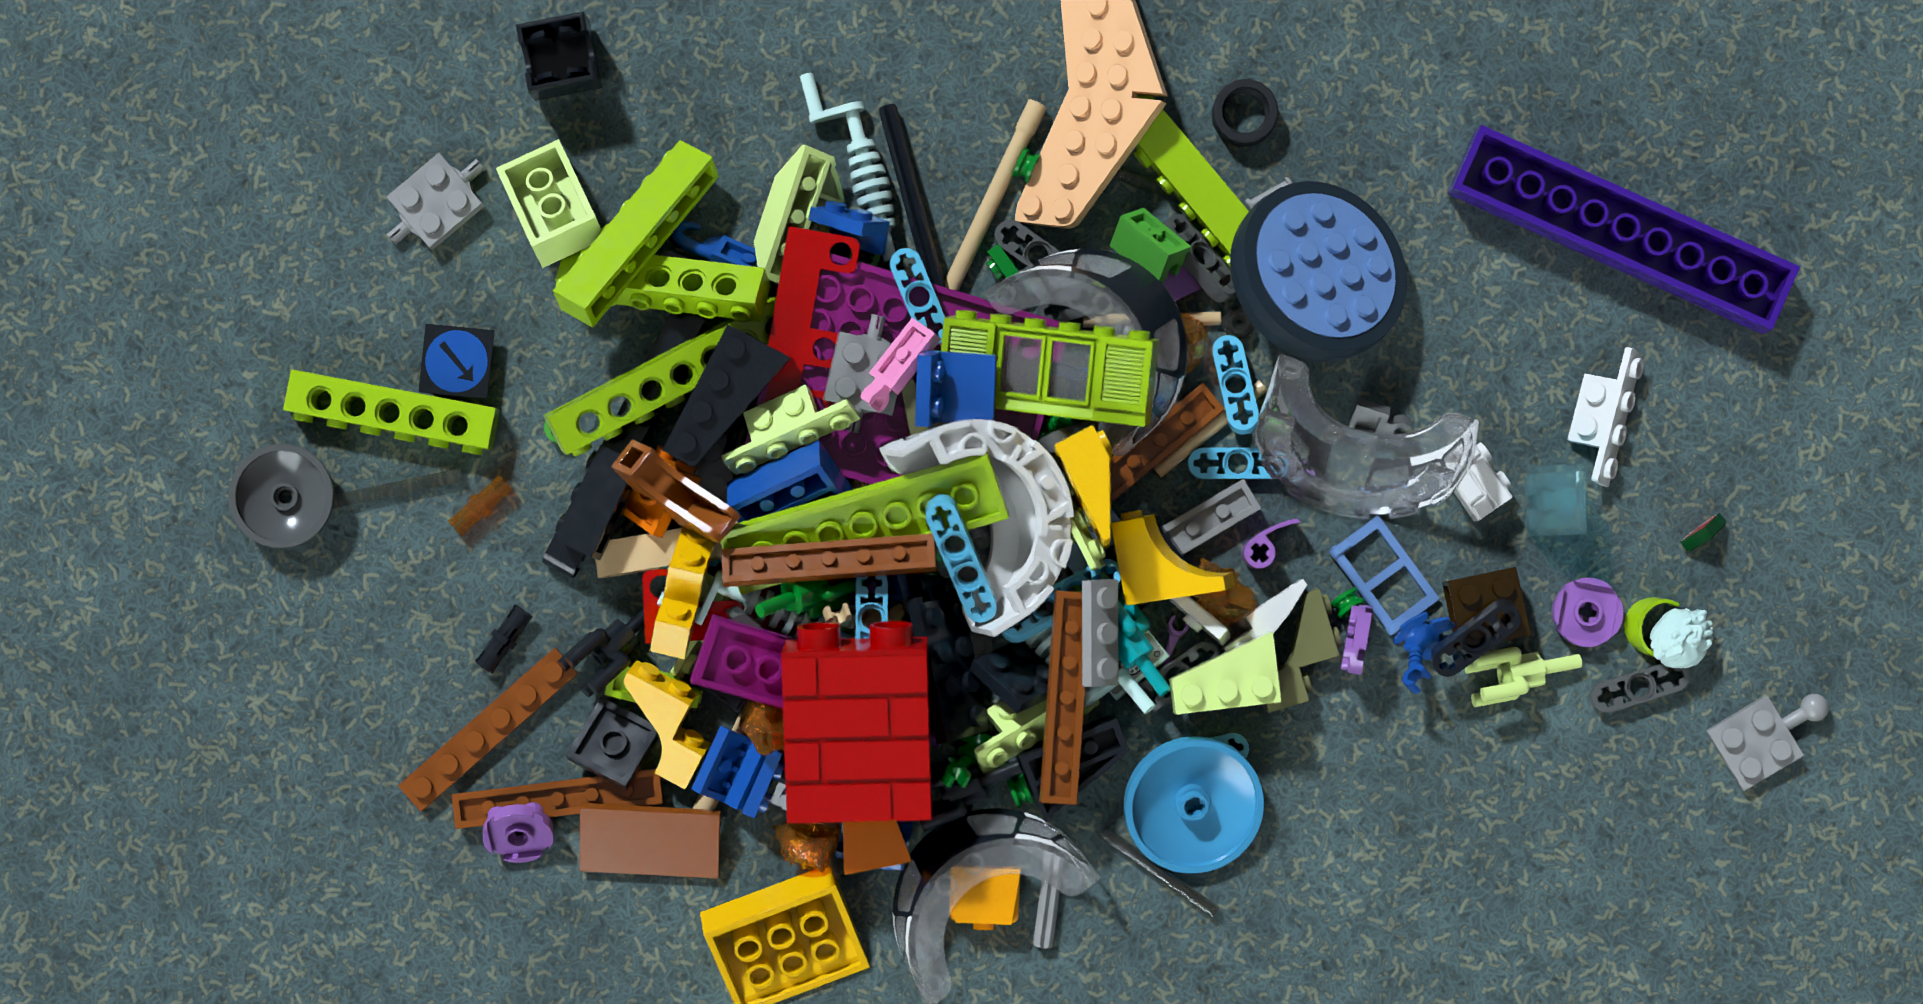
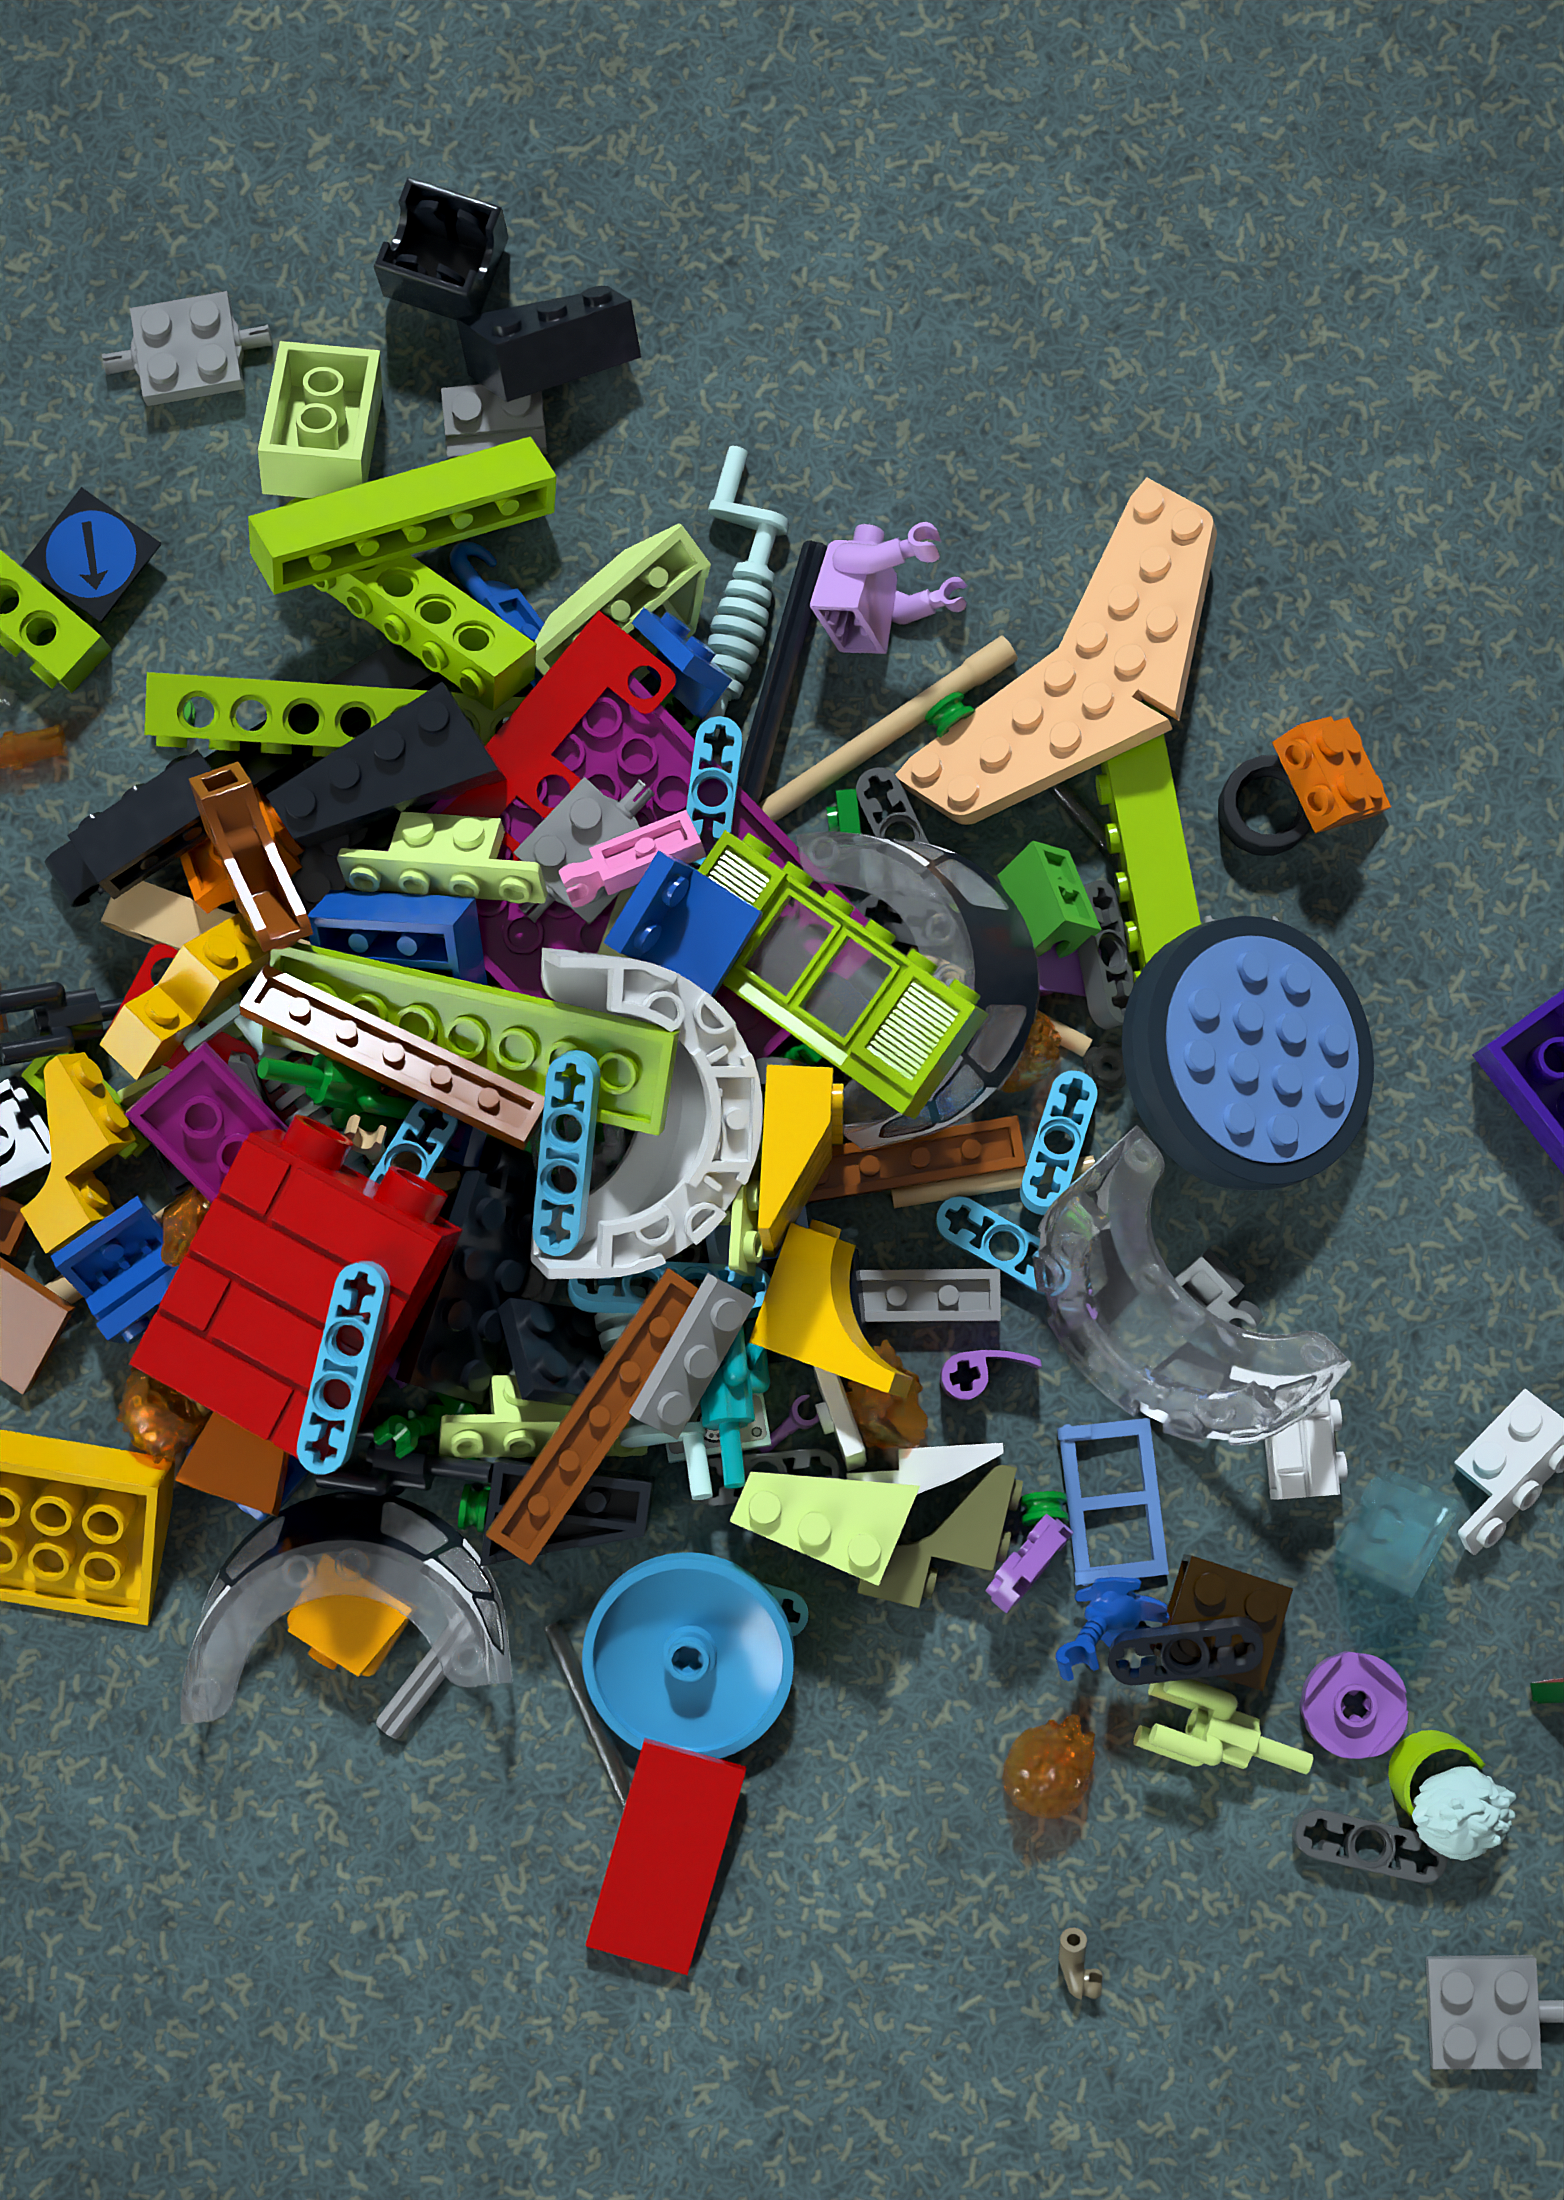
camera: 30 degrees right, 5 degrees down
none -> medium azure beam [297,1261,390,1474]
none -> light grey plate [441,384,548,459]
none -> black wedge [456,286,641,402]
none -> red tile [585,1738,746,1975]
none -> lavender torso [810,522,967,654]
none -> clear orange hair [1002,1714,1095,1819]
none -> dark tan arm [1058,1927,1103,2000]
none -> orange plate [1272,716,1391,834]

